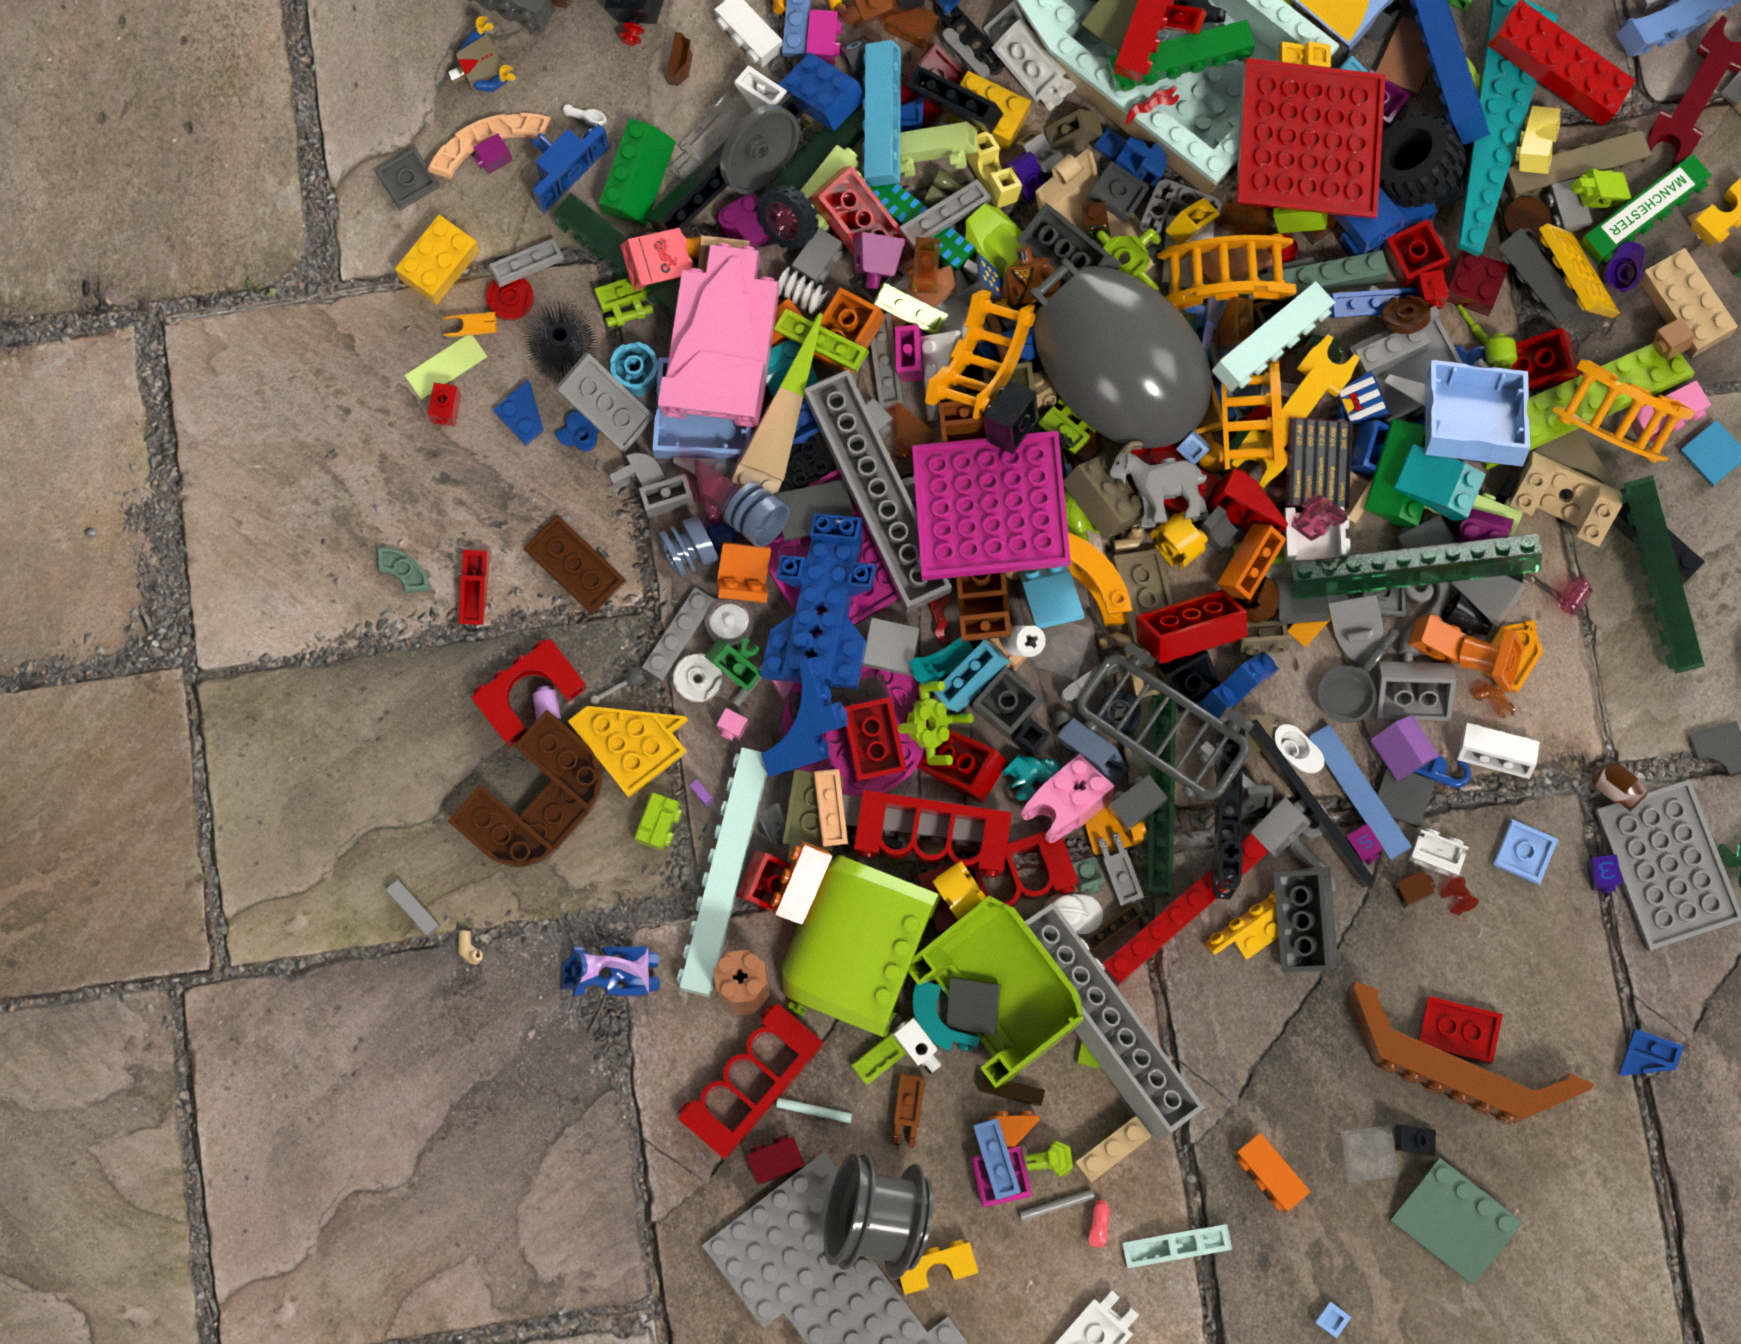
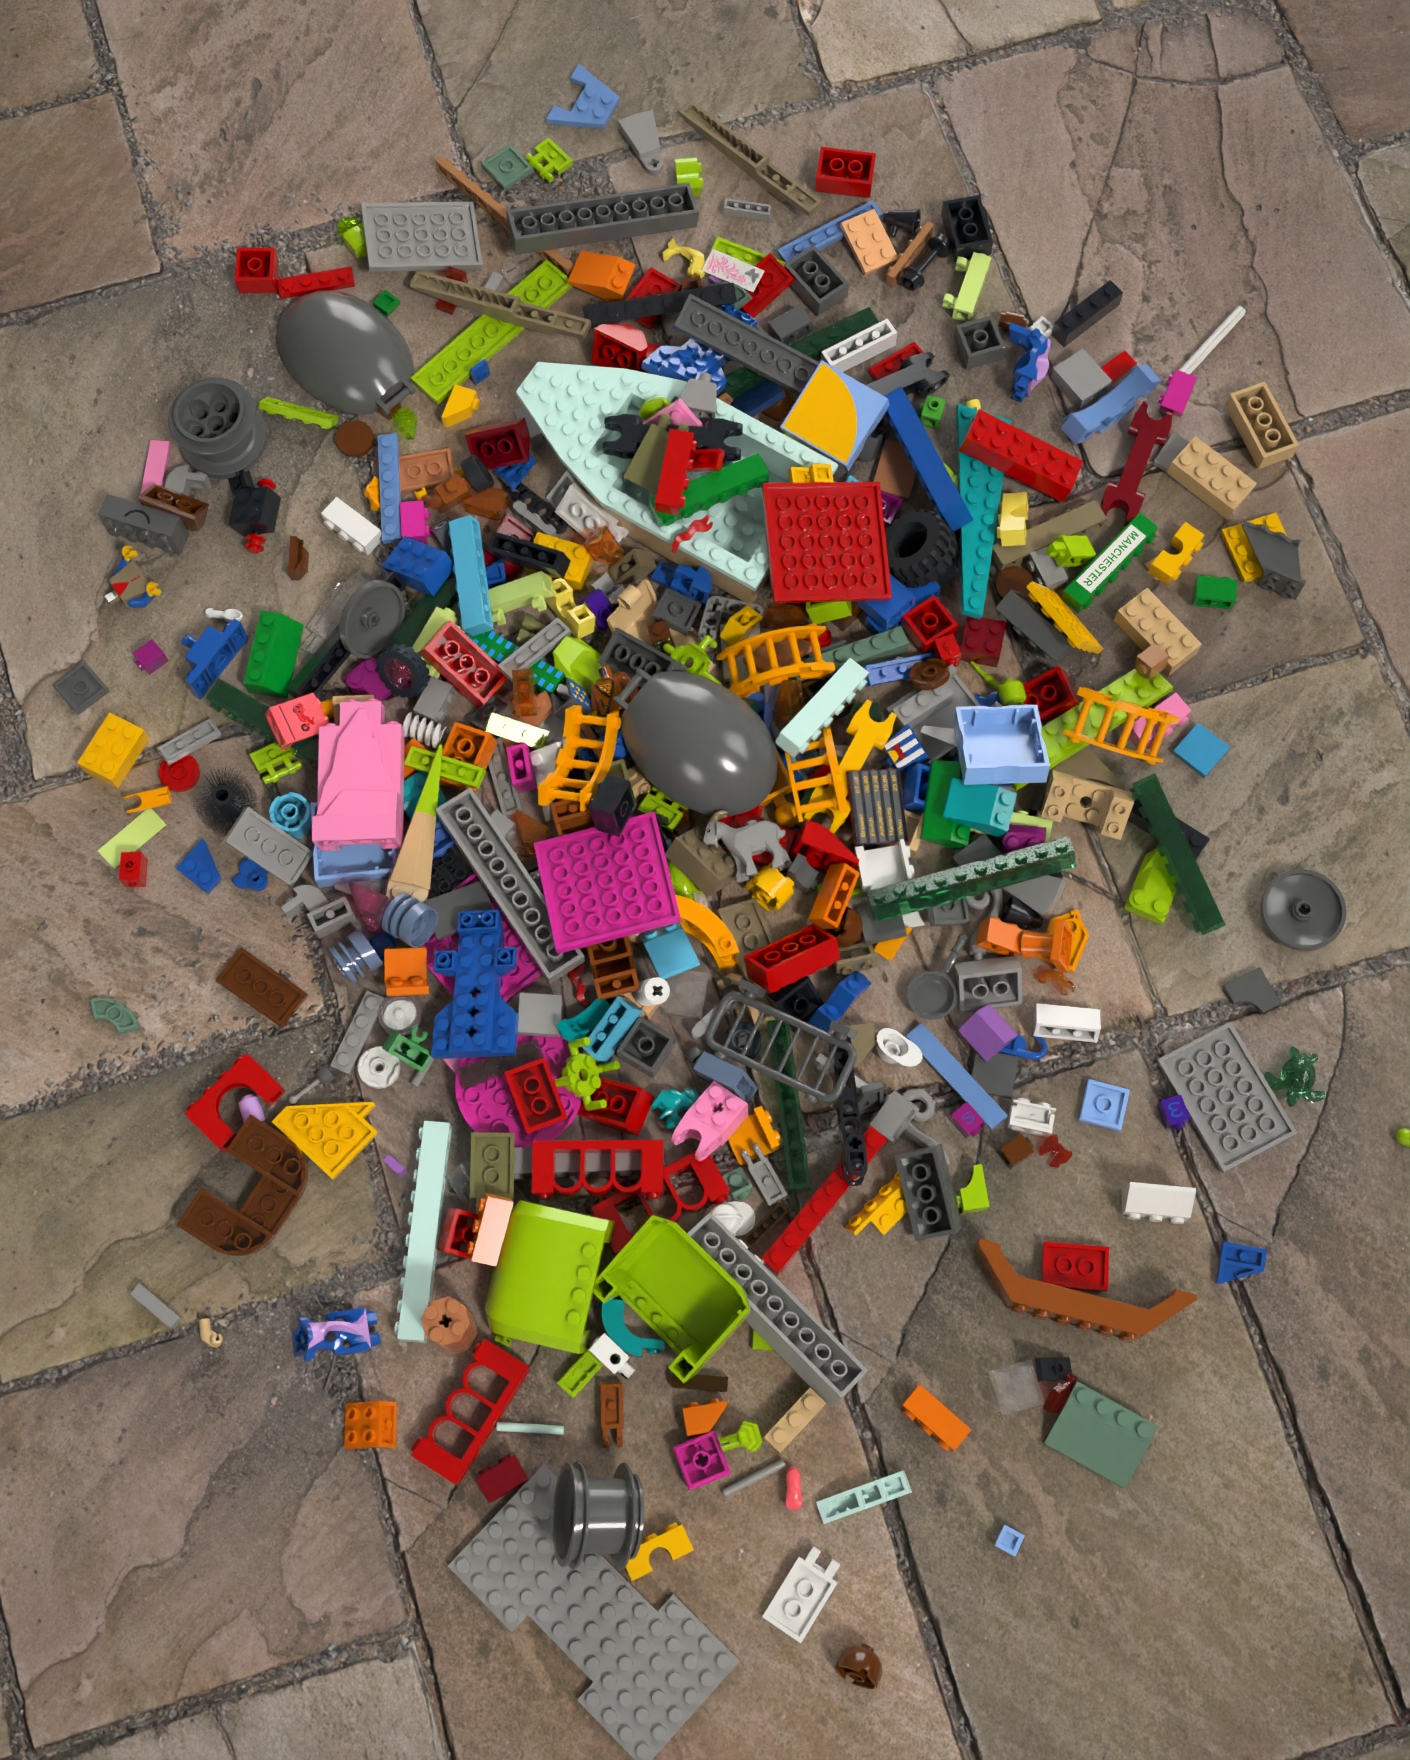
camera: 10 degrees left, 5 degrees down
light nougat tile [428,113,551,179] -> none
red slope [459,549,490,625] -> none
lime brick [634,792,683,851] -> none
bright pink plate [717,708,749,741] -> none
white slope [734,65,787,109] -> none
blue arch [761,657,848,777] -> none
light nougat tile [813,769,848,847] -> none
torso [854,232,905,290] -> none
yellow brick [932,861,986,920] -> none
dark grey tile [946,977,1001,1035] -> none
medium blue plate [973,1118,1021,1200] -> none
black brick [1014,719,1050,757] -> none
dark grey brick [1108,775,1168,832] -> none
tan arm [1114,524,1145,552] -> none
light blue plate [1176,430,1211,465] -> none
black tile [1249,719,1375,888] -> none
clear pink cylinder [1291,494,1348,541] -> none
light grey shield [1328,594,1384,667] -> none
clear pink brick [1559,577,1593,615] -> none
reddish brown slope [1592,762,1648,812] -> none
dark purple piece [1604,241,1646,292] -> none
none -> orange bracket [344,1401,397,1449]
none -> clear orange slope [583,525,626,565]
none -> lime arch [955,1164,990,1214]
none -> clear red tile [1043,1373,1078,1413]
none -> white slope [1121,1182,1196,1224]
none -> lime slope [1123,845,1184,925]

